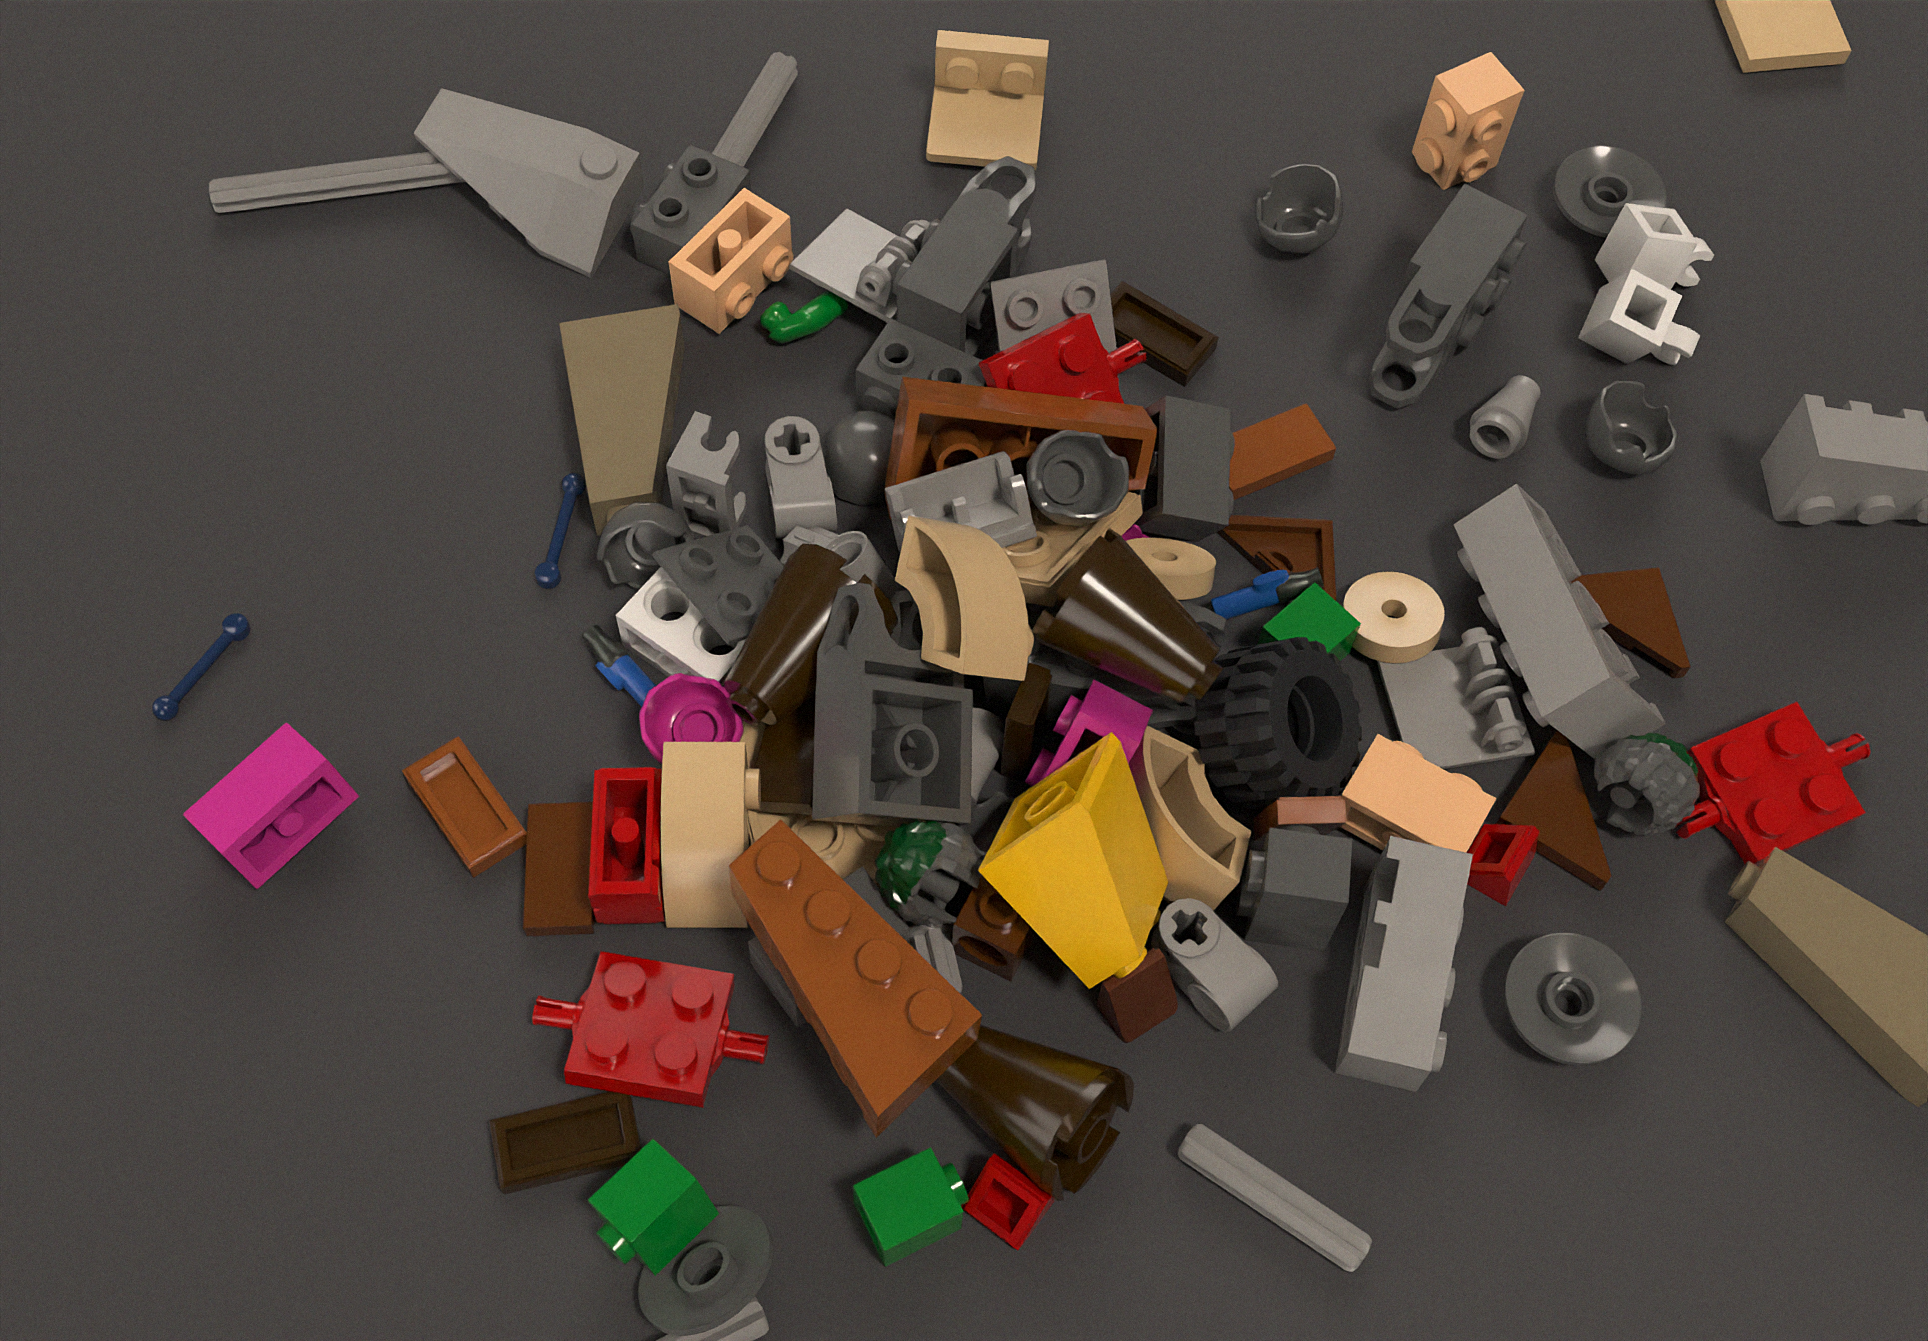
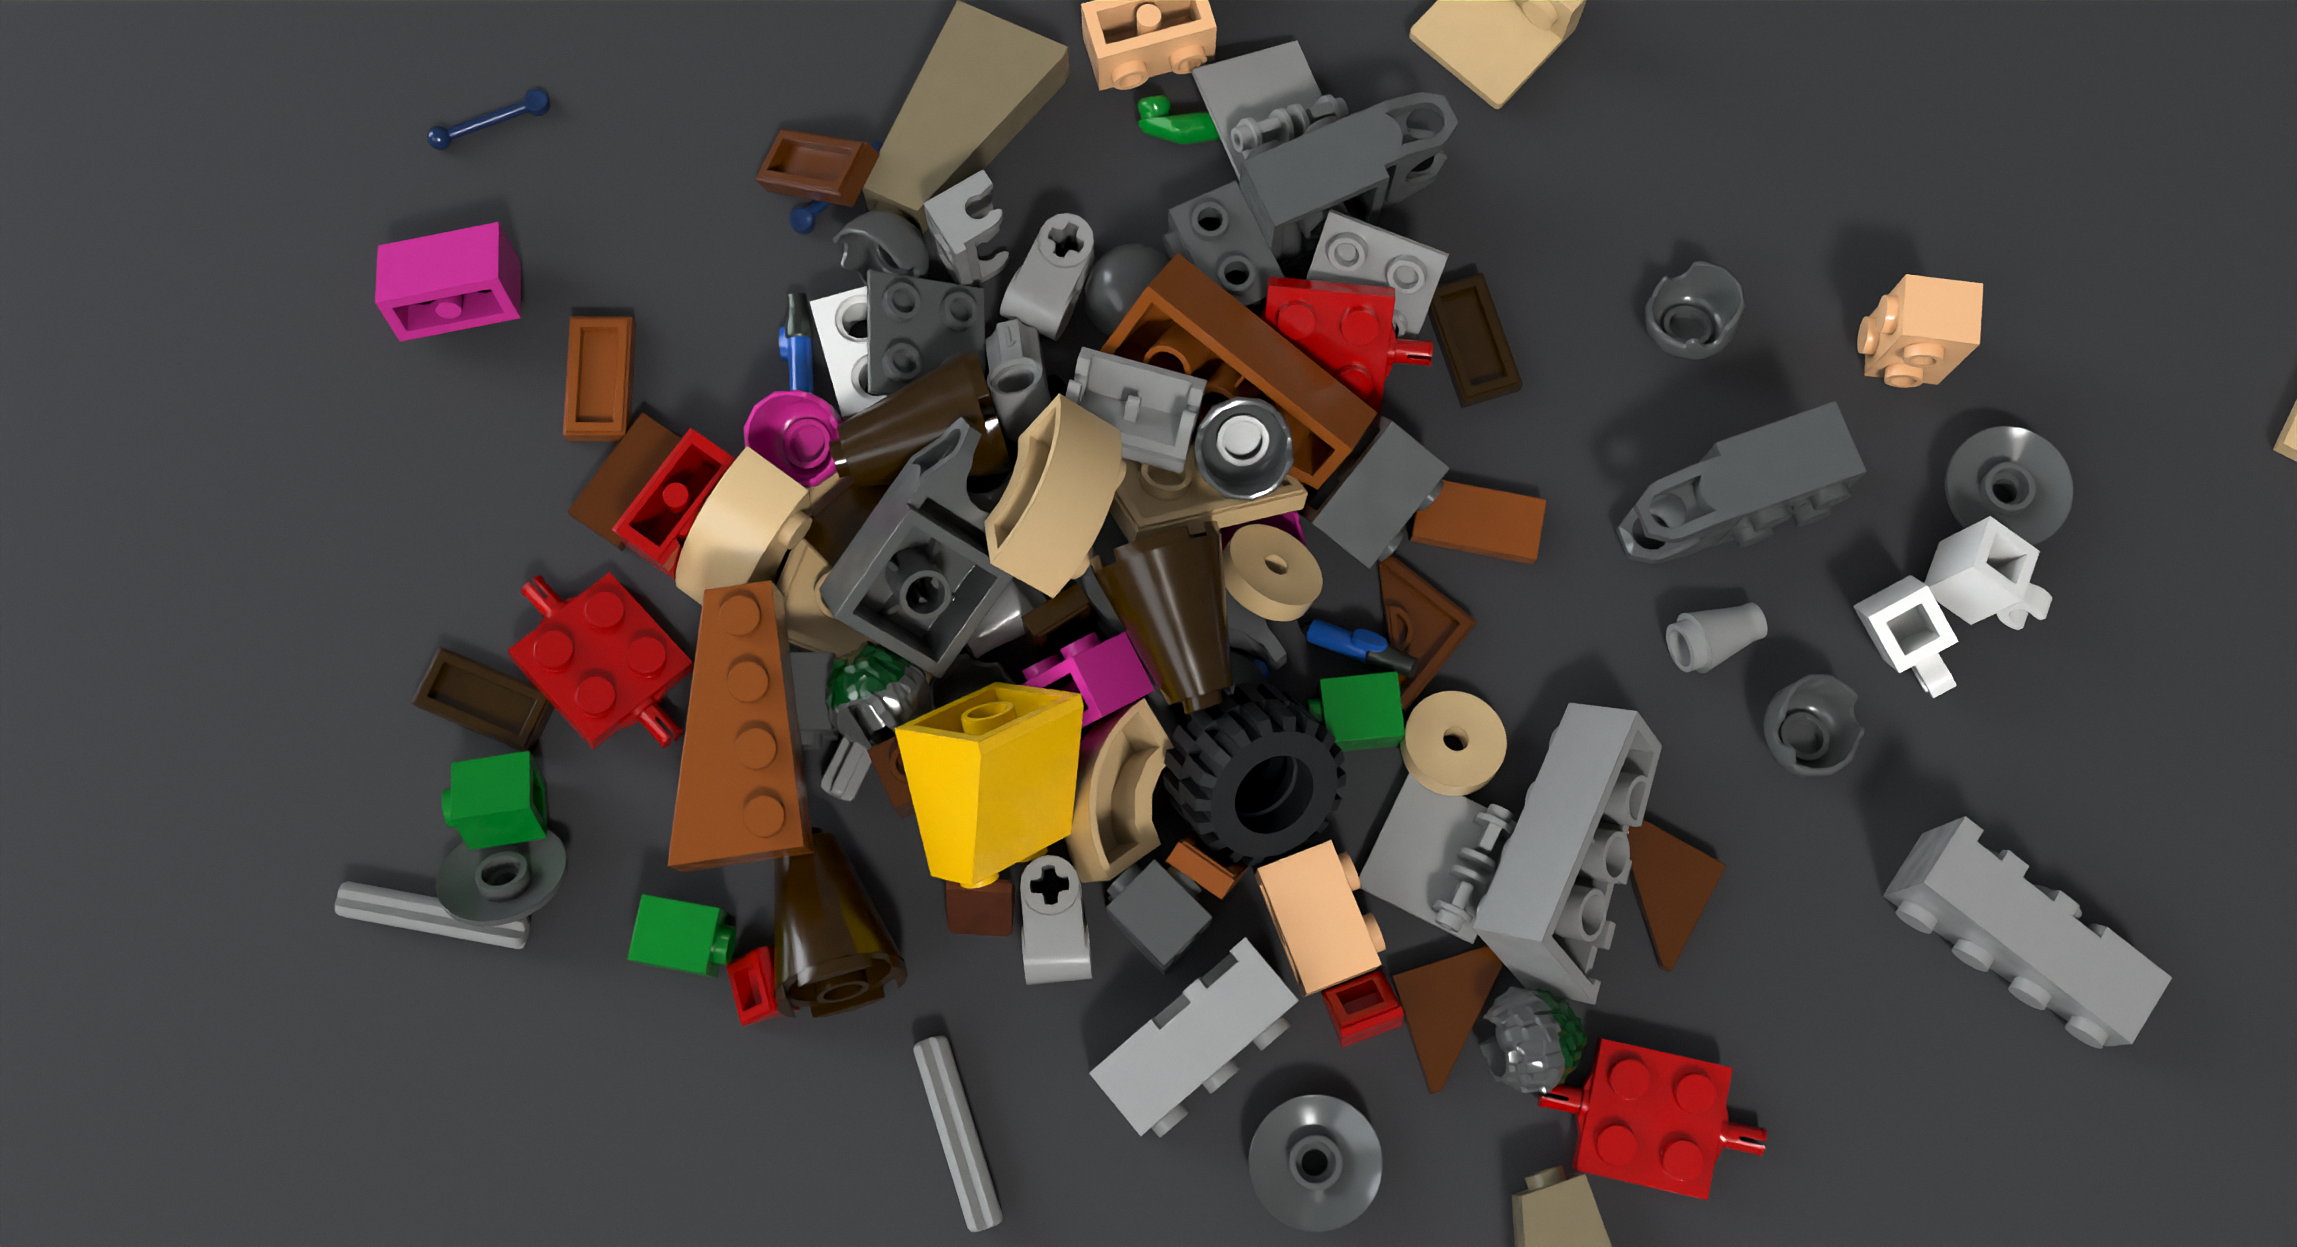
camera: 40 degrees right, 15 degrees up
none -> reddish brown tile [755,128,880,207]

